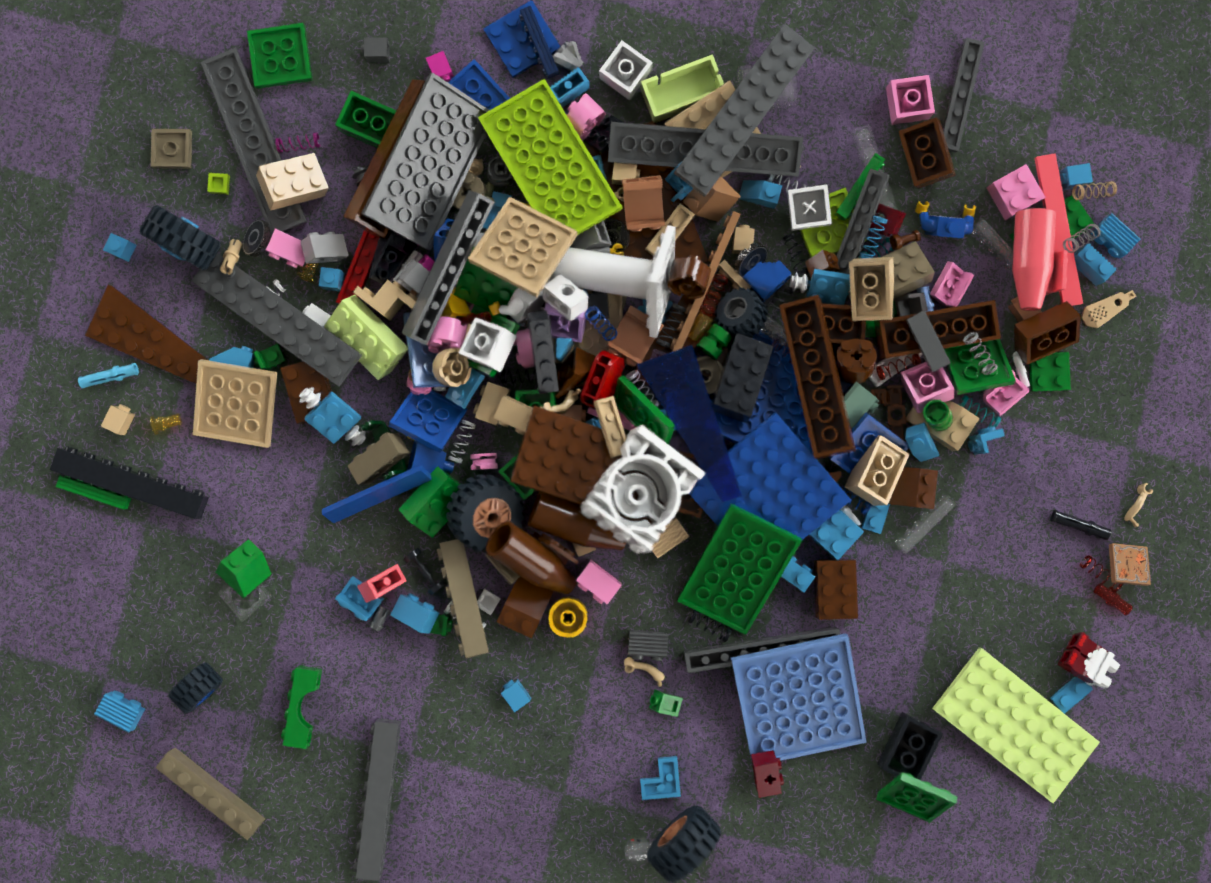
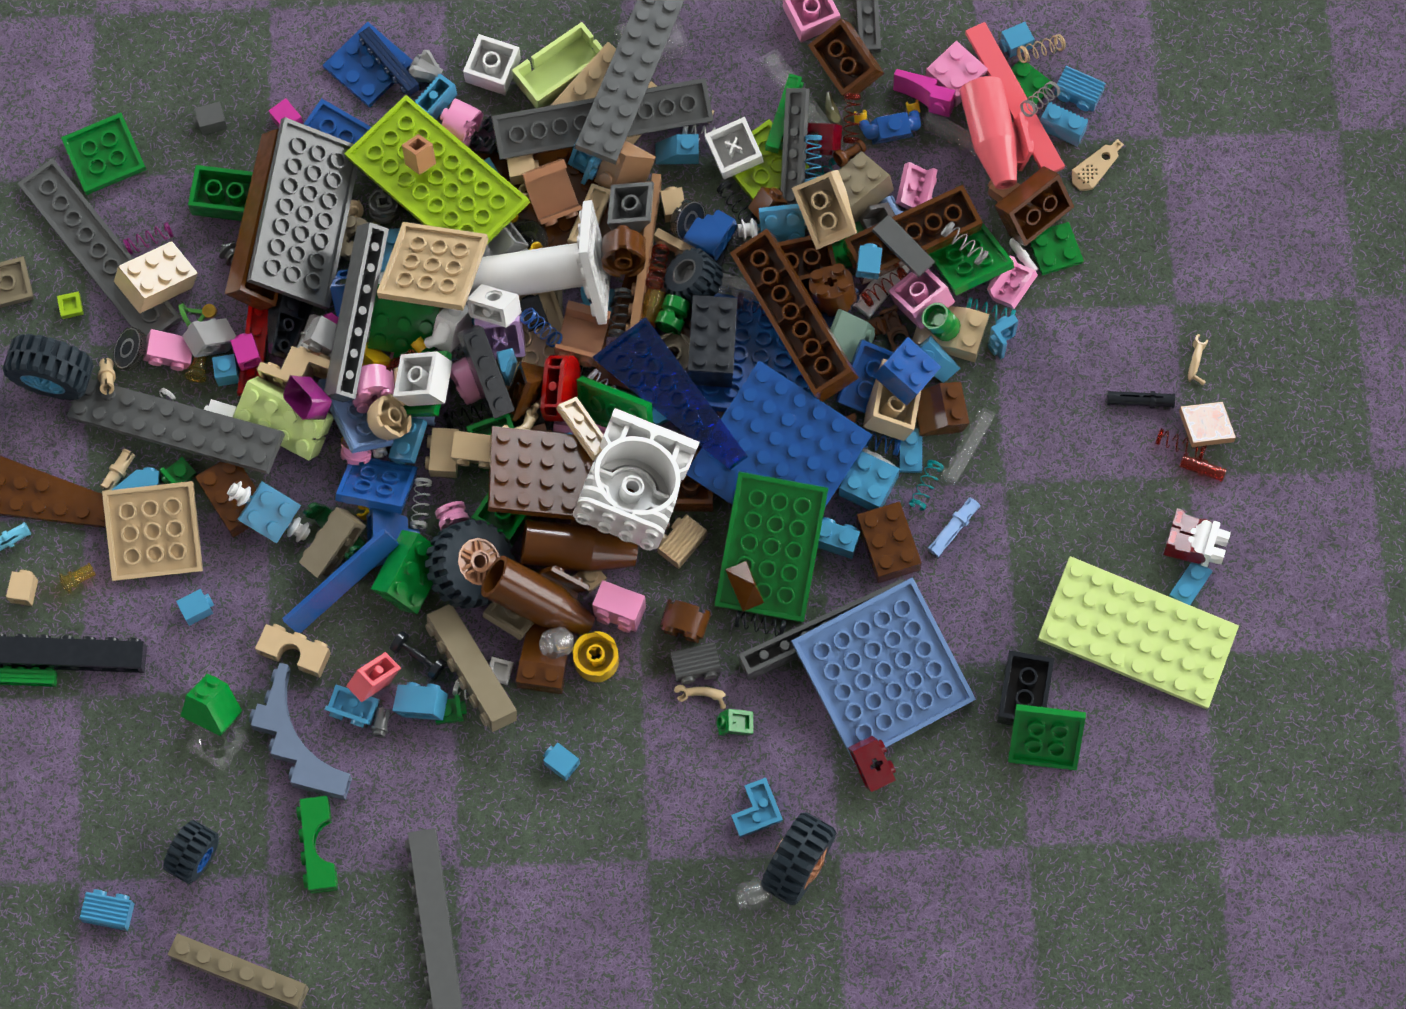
camera: 15 degrees left, 15 degrees down
none -> tan pin [100,449,135,491]
none -> dark azure brick [176,589,214,626]
none -> piece [179,303,217,327]
none -> dark pink brick [230,333,262,371]
none -> sand blue arch [249,663,352,800]
none -> tan arch [255,624,331,678]
none -> magenta piece [283,375,332,420]
none -> nougat brick [402,134,436,175]
none -> clear head [539,627,574,659]
none -> dark grey slope [607,181,654,232]
none -> reddish brown brick [660,599,711,644]
none -> reddish brown slope [725,561,764,611]
none -> olive bar [825,92,841,125]
none -> clear red piece [843,93,861,144]
none -> dark azure brick [856,243,882,280]
none -> blue brick [873,337,941,406]
none -> dark pink slope [893,69,956,117]
none -> teal piece [909,460,944,511]
none -> light blue pin [927,497,980,558]

